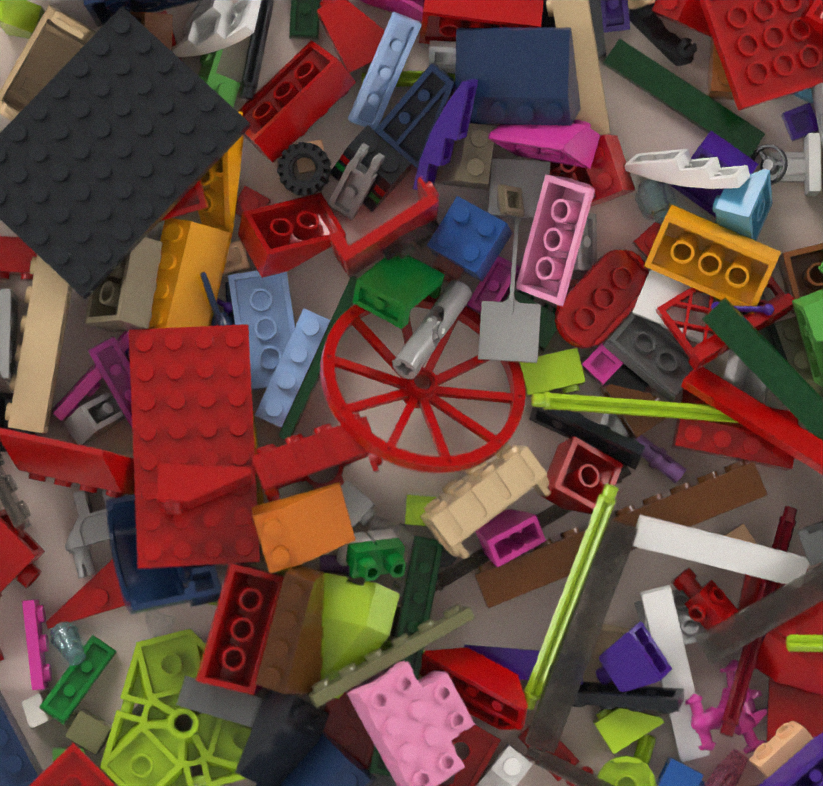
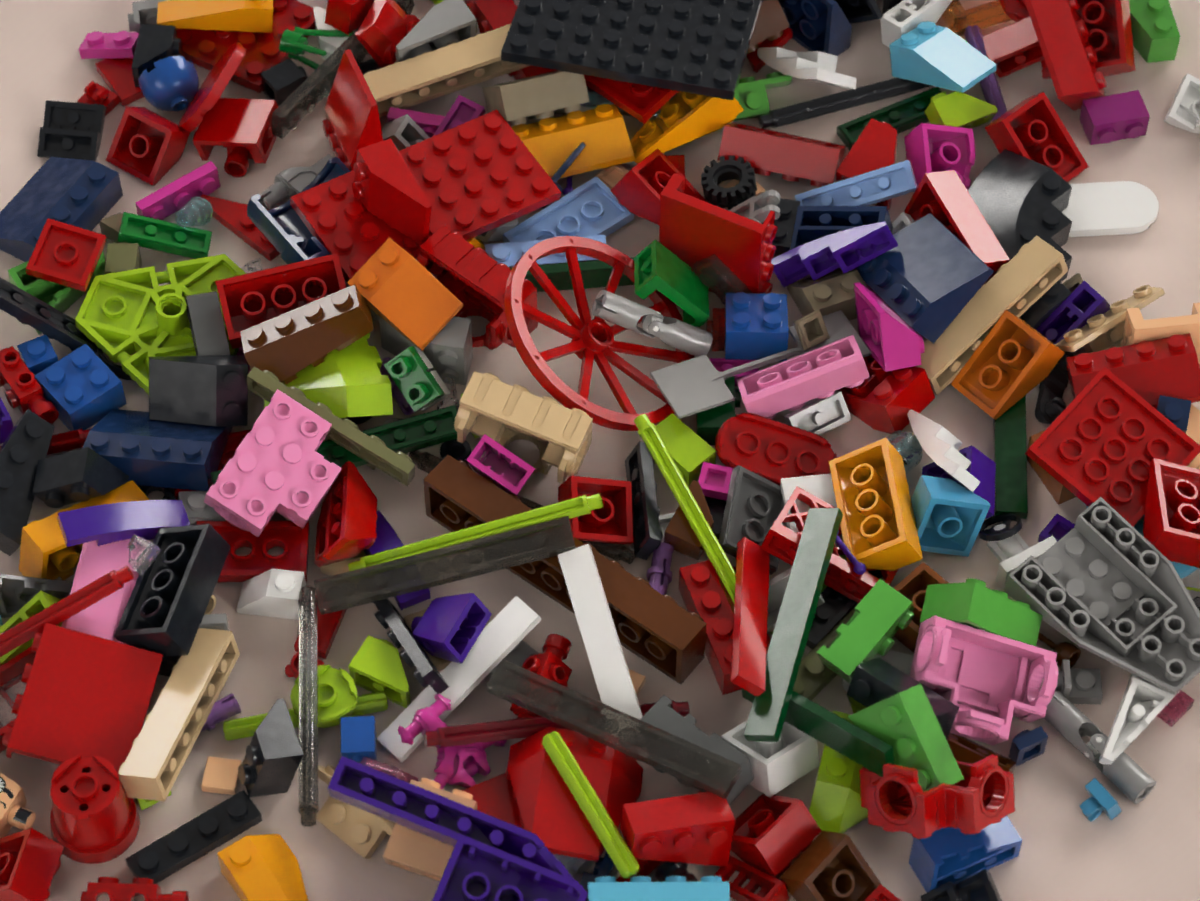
camera: 55 degrees right, 30 degrees down
none -> orange slope [950,310,1065,420]

